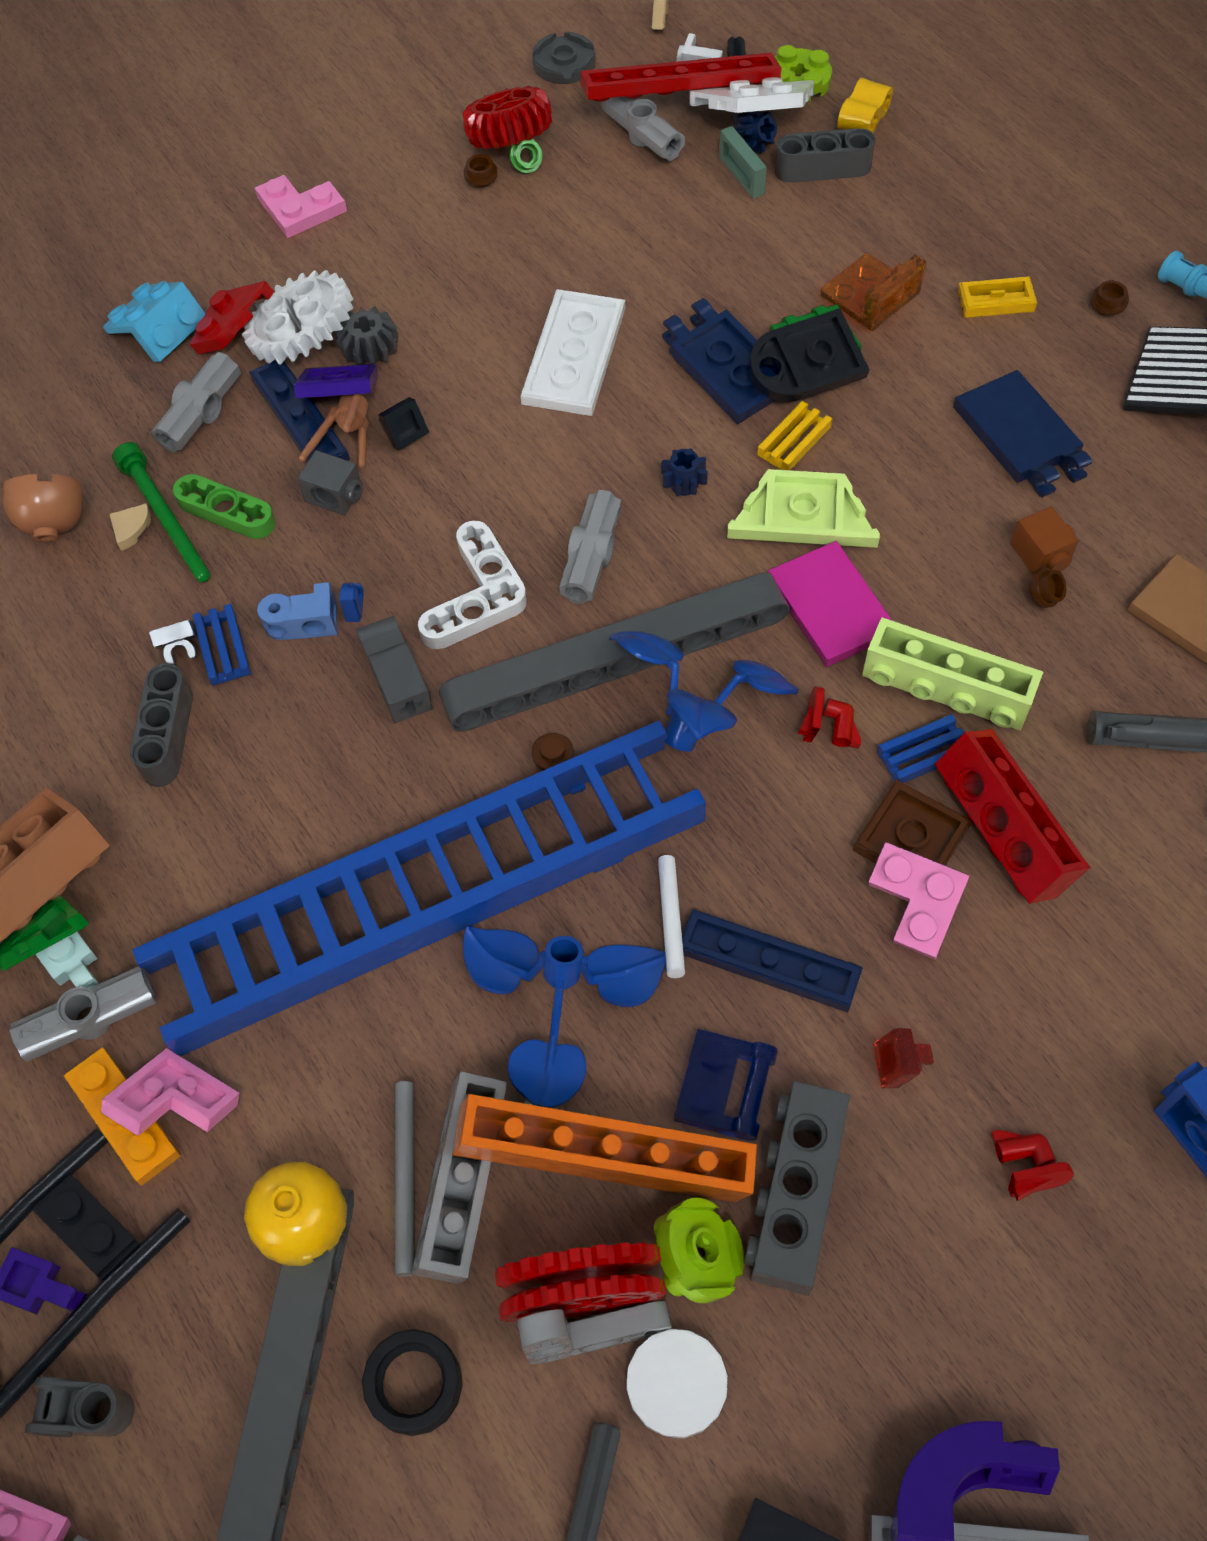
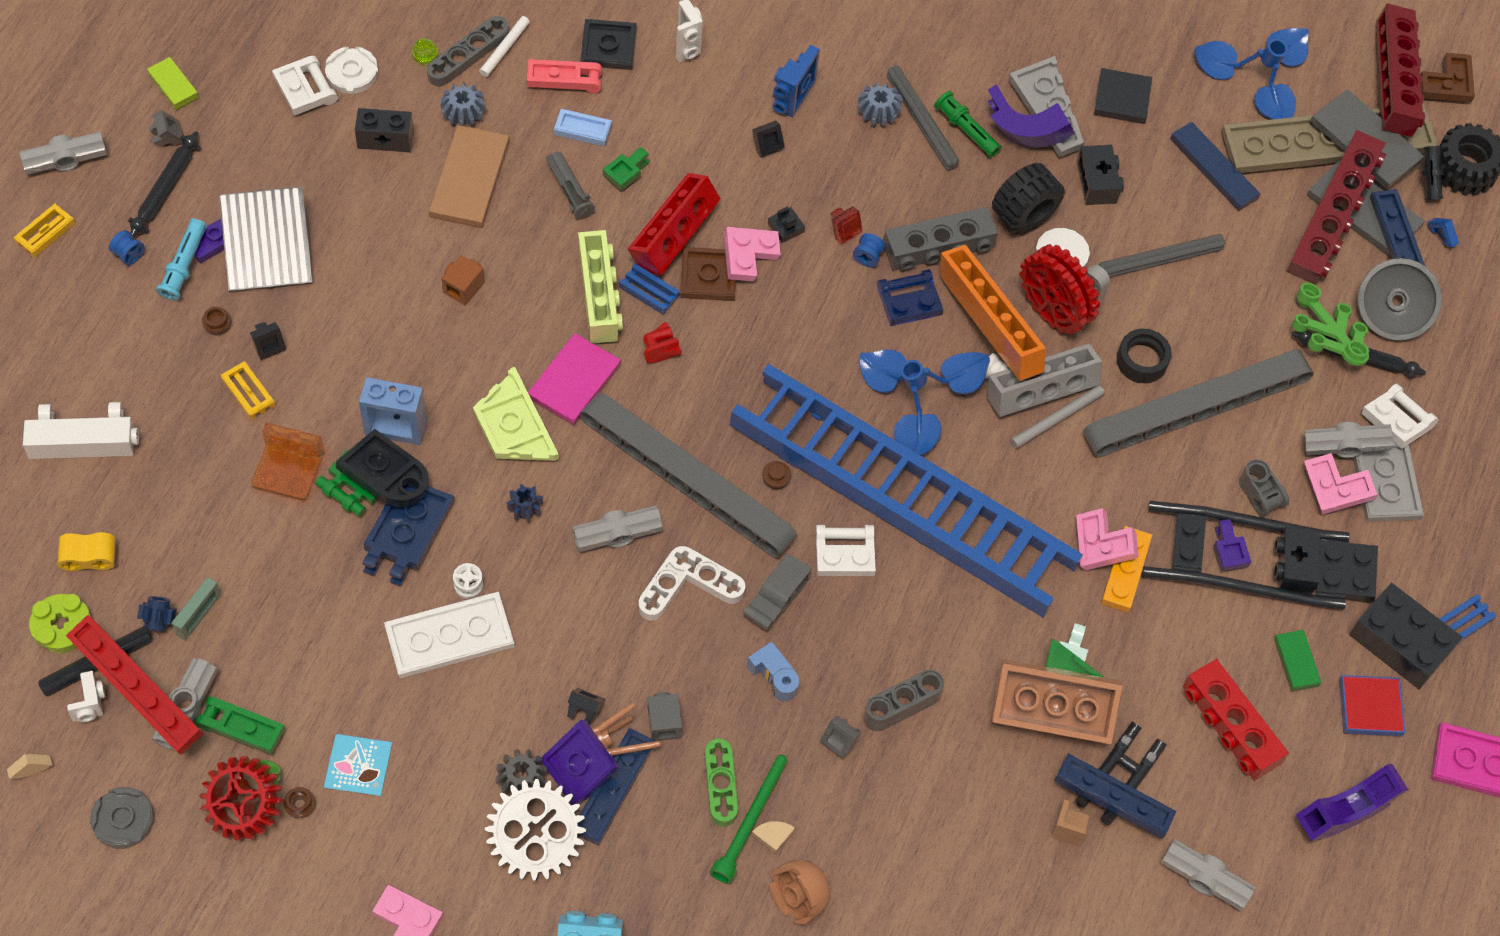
camera: 130 degrees left, 0 degrees up
light grey piece [9,966,157,1062] -> none
light grey piece [151,352,241,453] -> none
red wing [189,281,274,354] -> none
blue tile [193,604,251,686] -> none
yellow cylinder [244,1162,347,1266] -> none
blue tile [339,582,364,622] -> none
blue plant [609,631,799,752] -> none
lime plate [654,1198,745,1303] -> none
white bar [658,855,685,978] -> none
dark blue tile [682,909,863,1013] -> none
white wing [689,77,814,113] -> none
yellow tile [757,401,833,470] -> none
dark grey beam [775,128,875,182] -> none
dark blue tile [953,370,1092,498] -> none
red piece [991,1130,1074,1201] -> none
reddish brown plate [1029,567,1066,608] -> none
none -> white brick [23,402,139,459]
none -> green plate [195,696,285,755]
none -> black tile [250,321,286,360]
none -> medium azure sticker [323,734,392,796]
none -> medium blue window [359,377,427,445]
none -> white wheel [453,563,483,600]
none -> green plate [603,147,649,191]
none -> black tile [752,120,785,156]
none -> black tile [768,206,805,243]
none -> white plate [815,525,876,576]
none -> blue wheel [853,233,886,267]
none -> sand blue gear [858,82,902,128]
none -> dark grey axle [887,65,959,170]
none -> green pin [934,91,1002,158]
none -> black tyre [992,163,1065,234]

